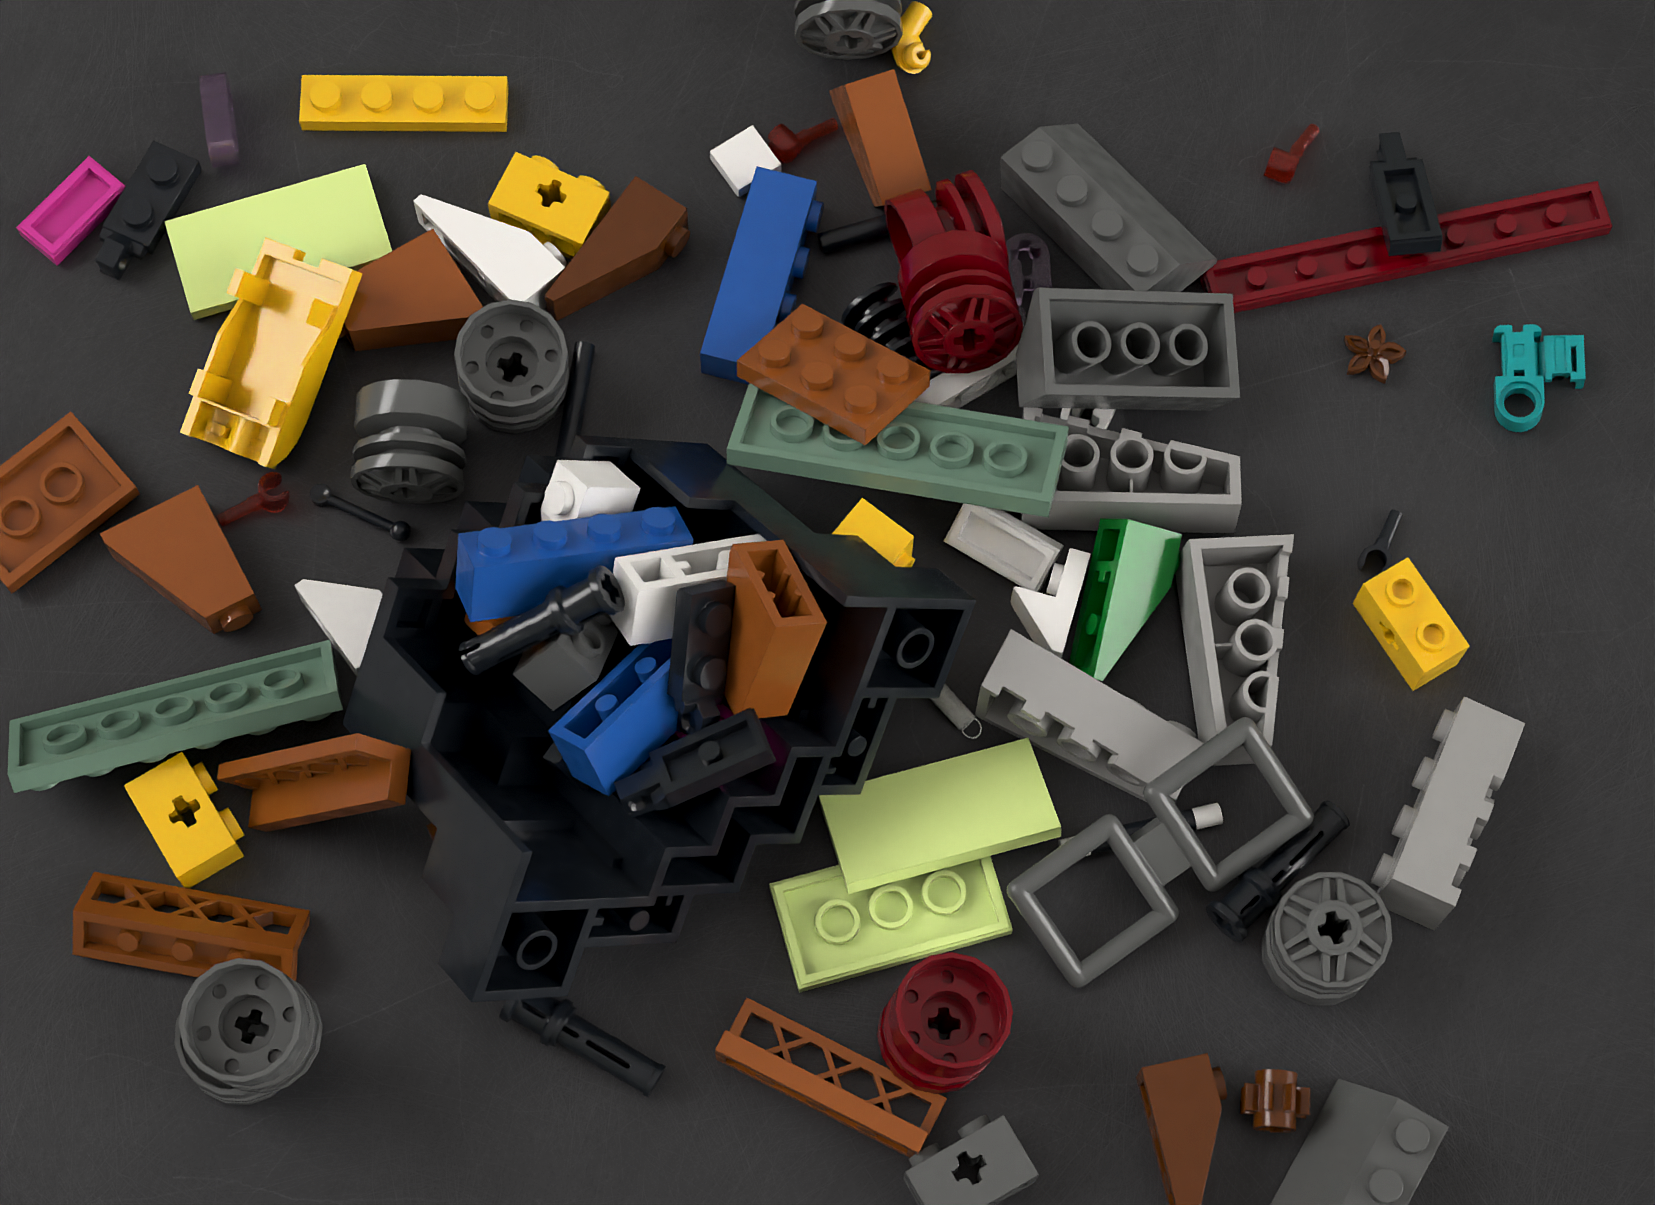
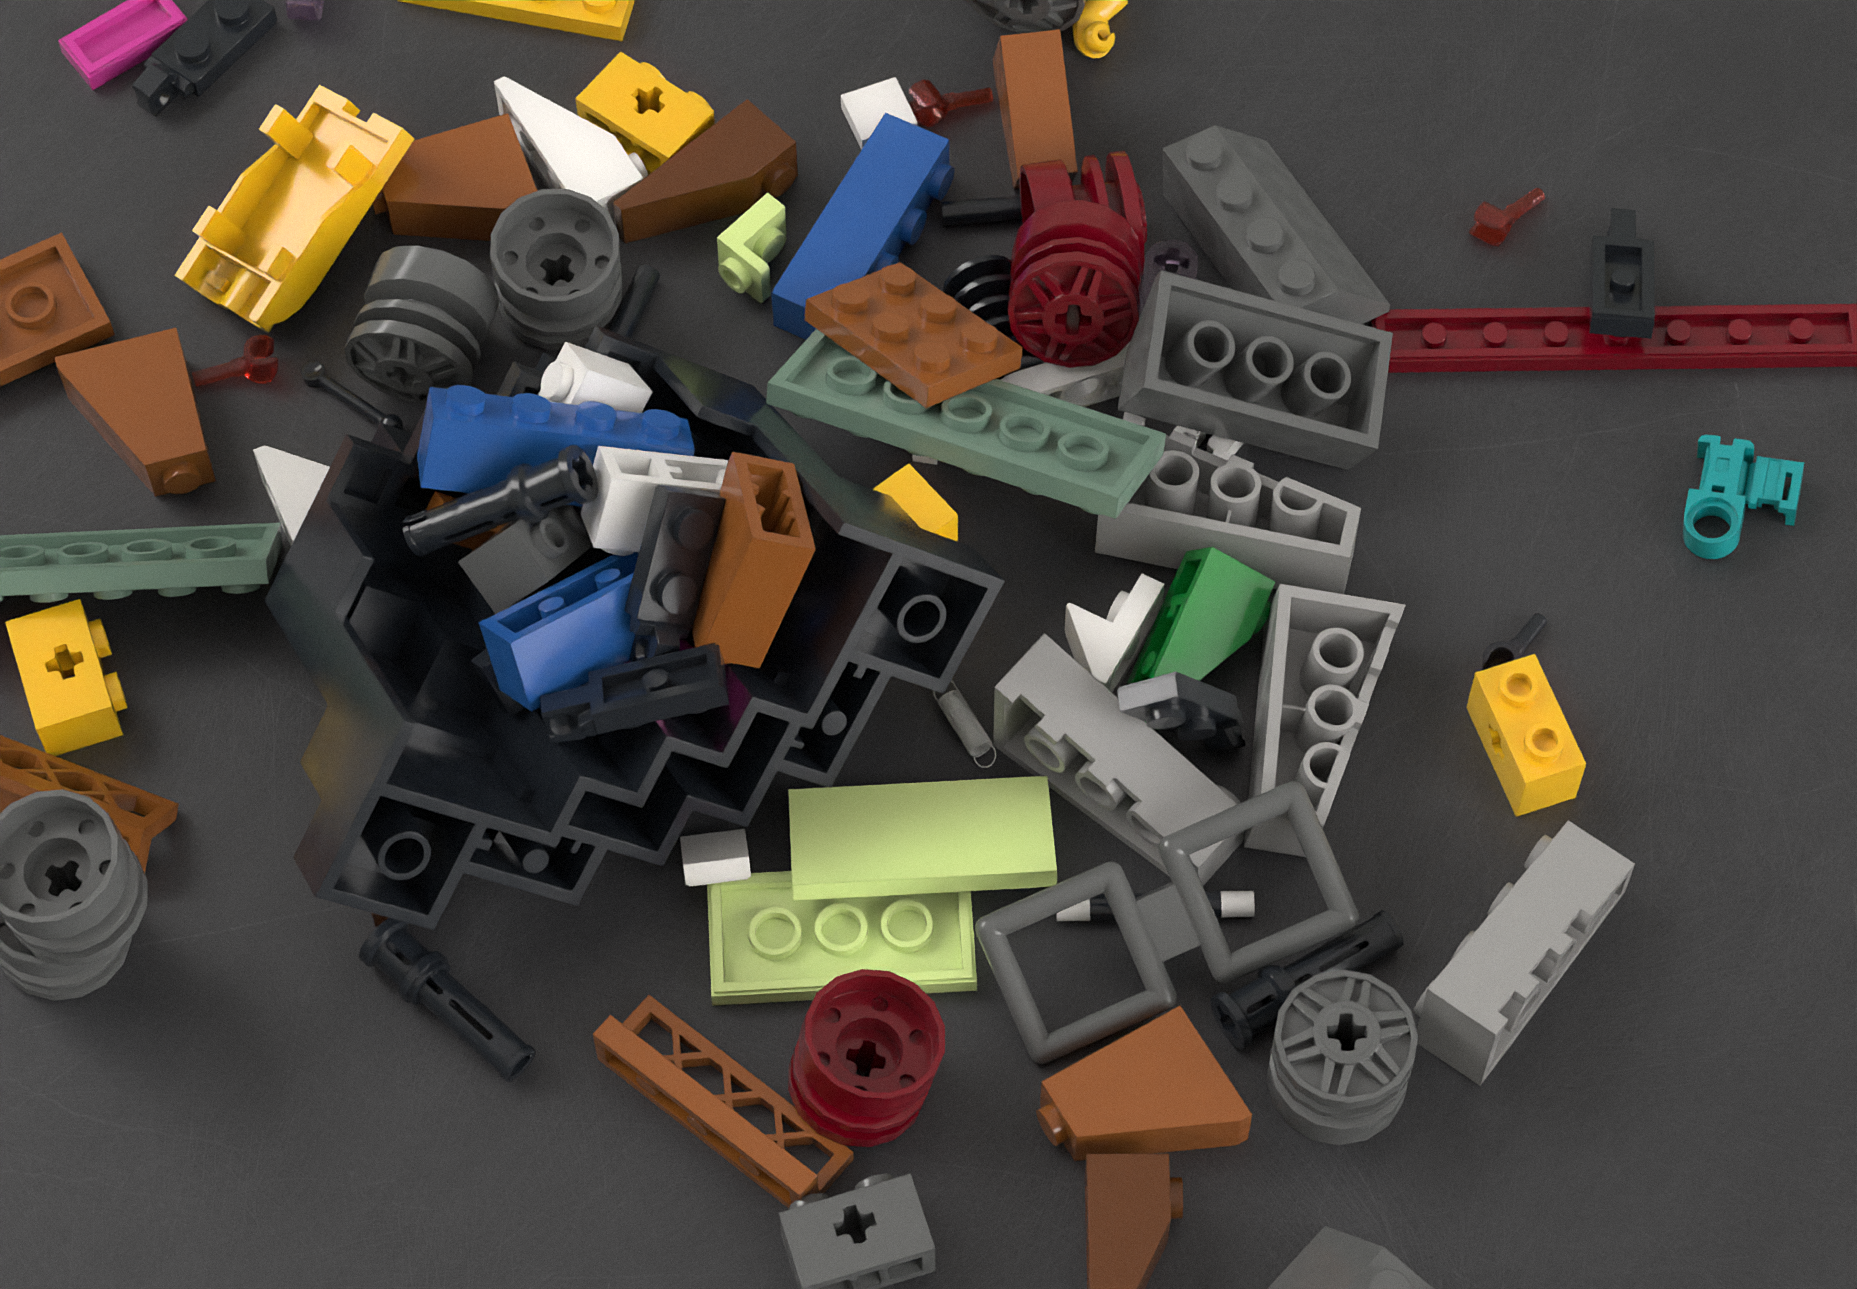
camera: 15 degrees right, 10 degrees down
yellowish green tile [164,164,392,320] -> none
dark orange fence [217,733,411,832] -> none
white tile [944,503,1064,592] -> none
reddish brown gear [1240,1069,1311,1133] -> none
reddish brown plant [1344,324,1406,384] -> none
none -> white tile [680,829,751,887]
none -> yellowish green bracket [717,193,786,303]
none -> dark orange slope [1036,1006,1252,1161]
none -> black hinge [1117,672,1246,752]

